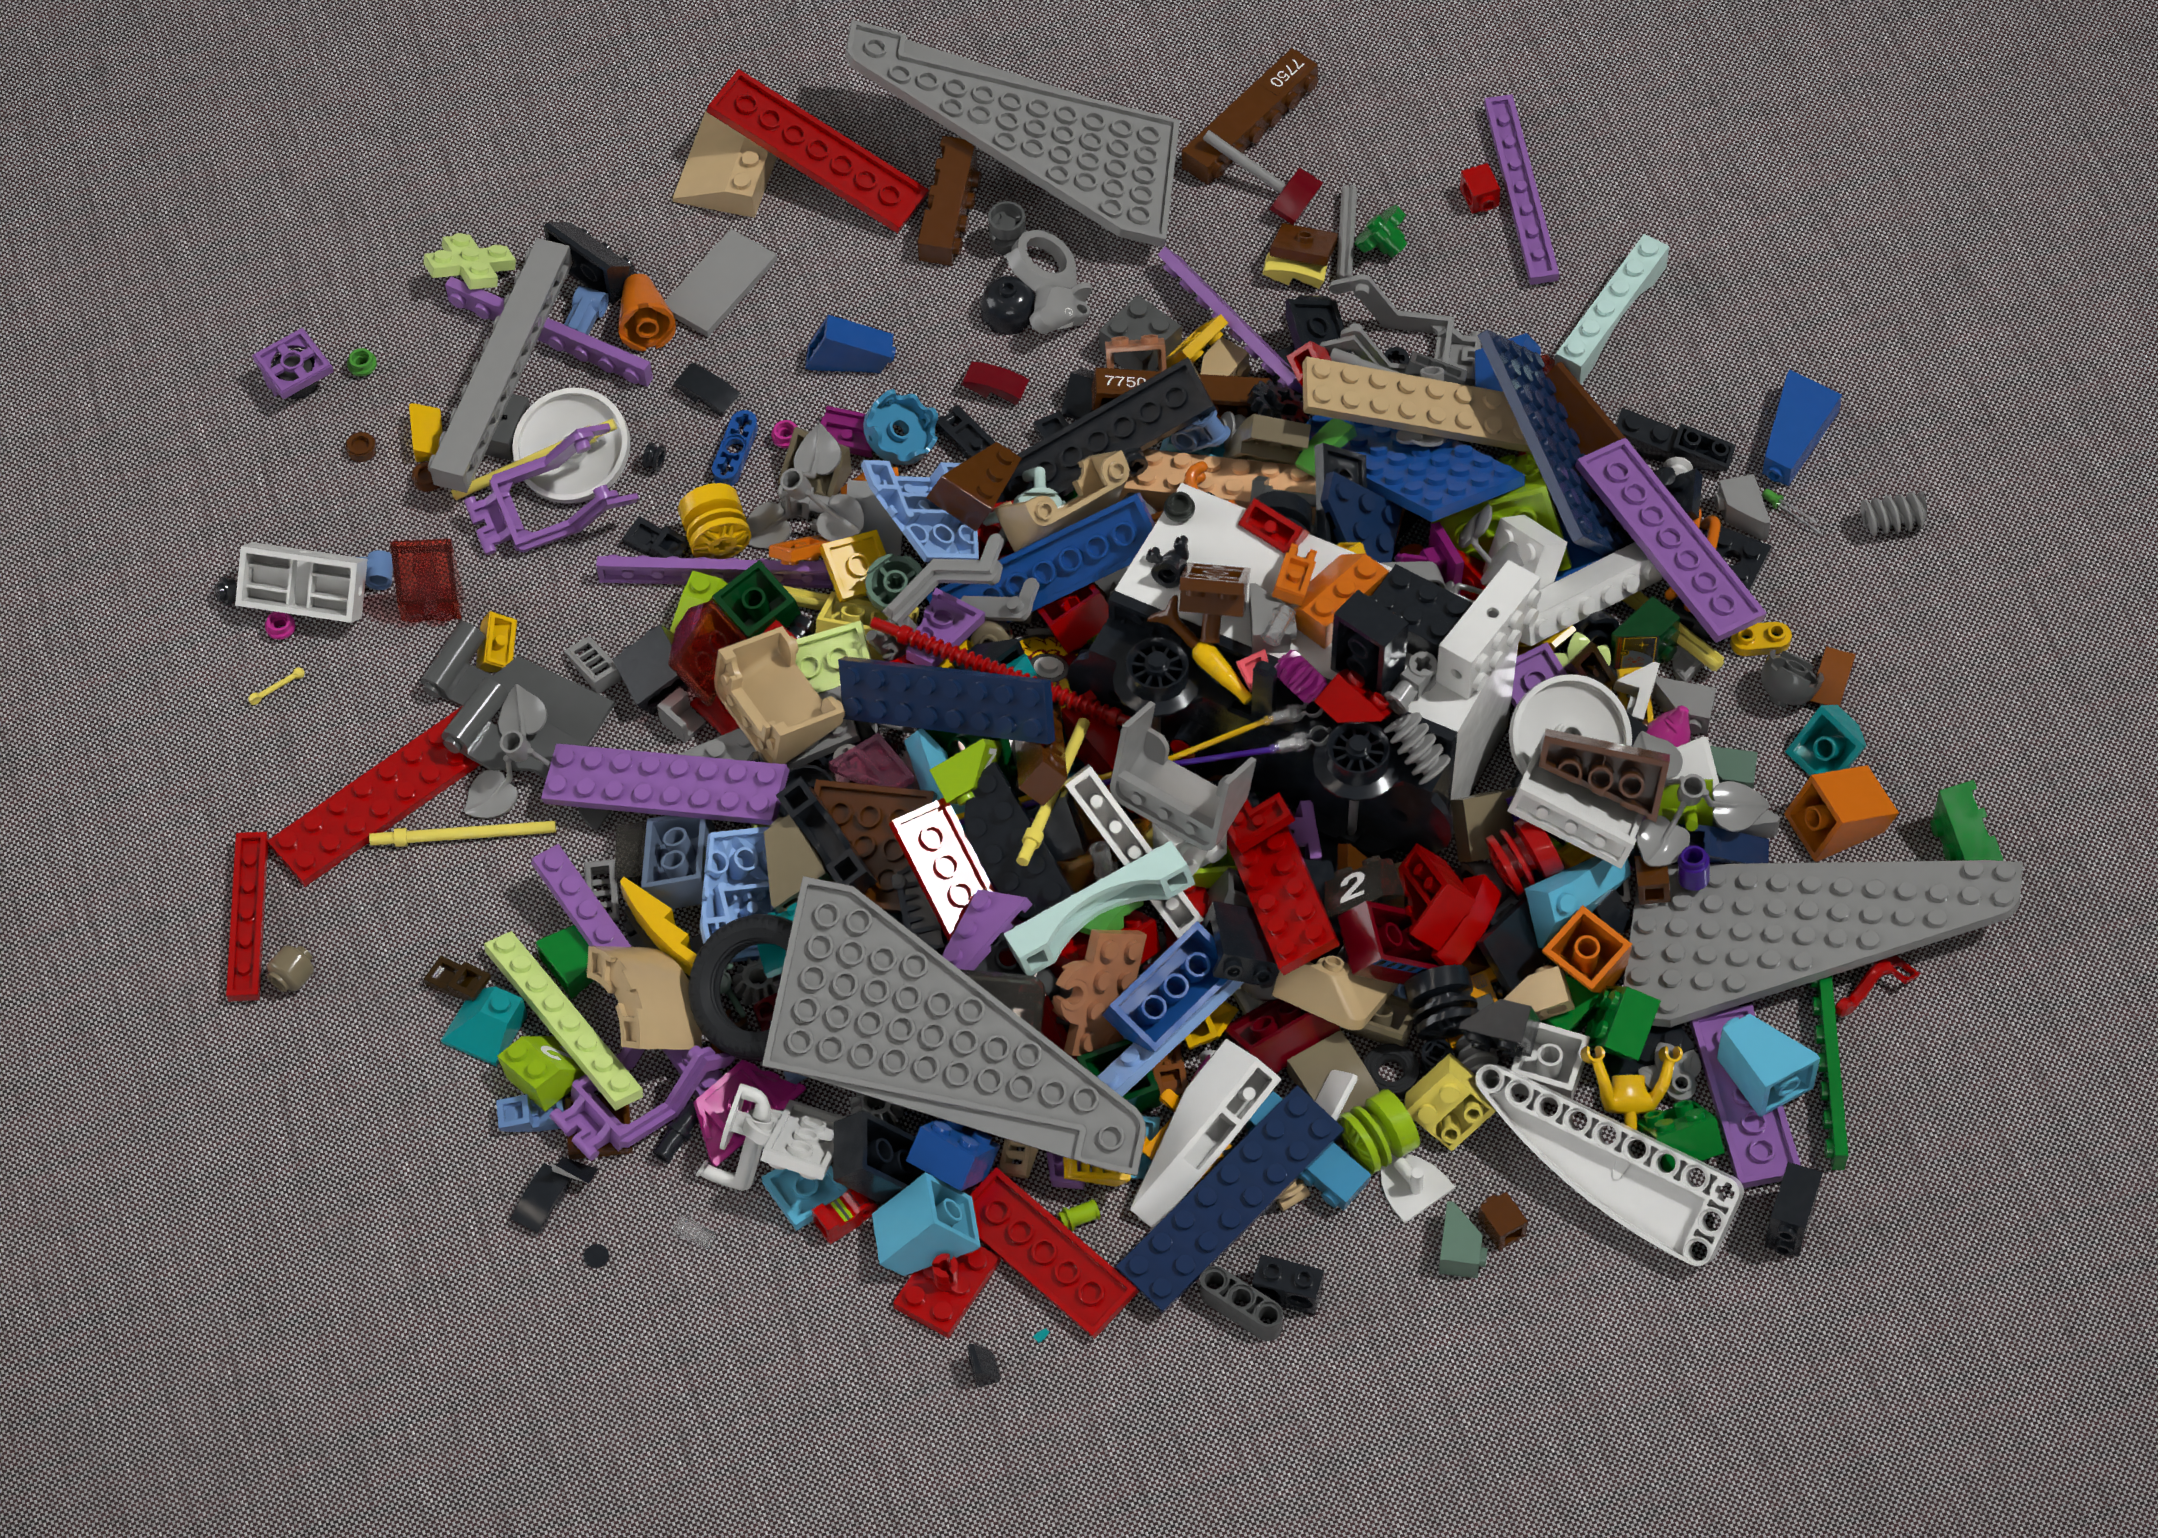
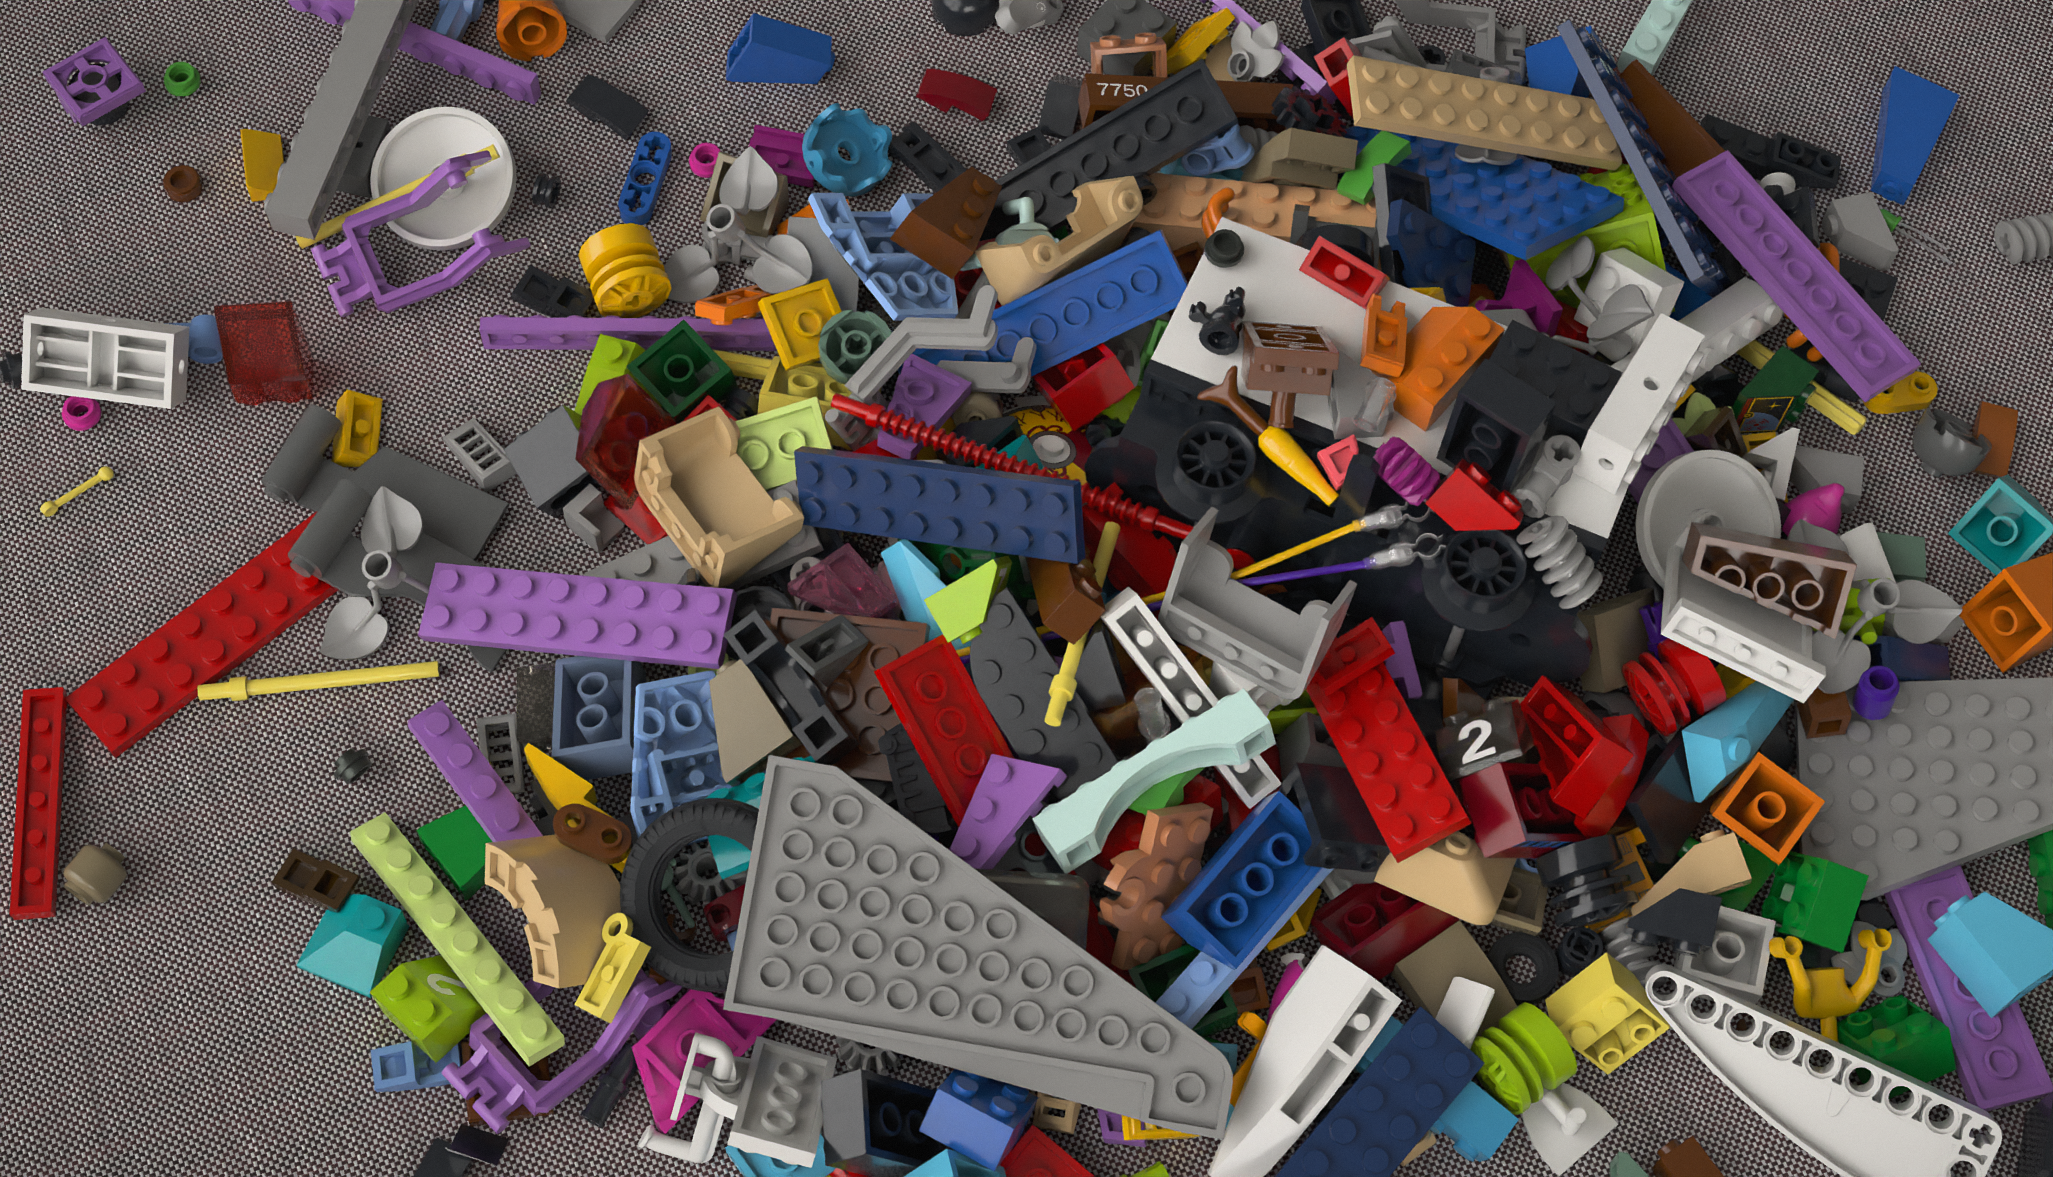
camera: 10 degrees left, 5 degrees up
reddish brown tile [412,462,440,492] -> none
light grey tile [1672,645,1703,682] -> none
none -> pearl dark grey plate [333,748,372,785]
none -> reddish brown plate [553,803,633,864]
none -> light yellow hinge [574,913,651,1023]
none -> dark grey slope [785,614,869,687]
none -> light grey plate [1227,20,1284,82]

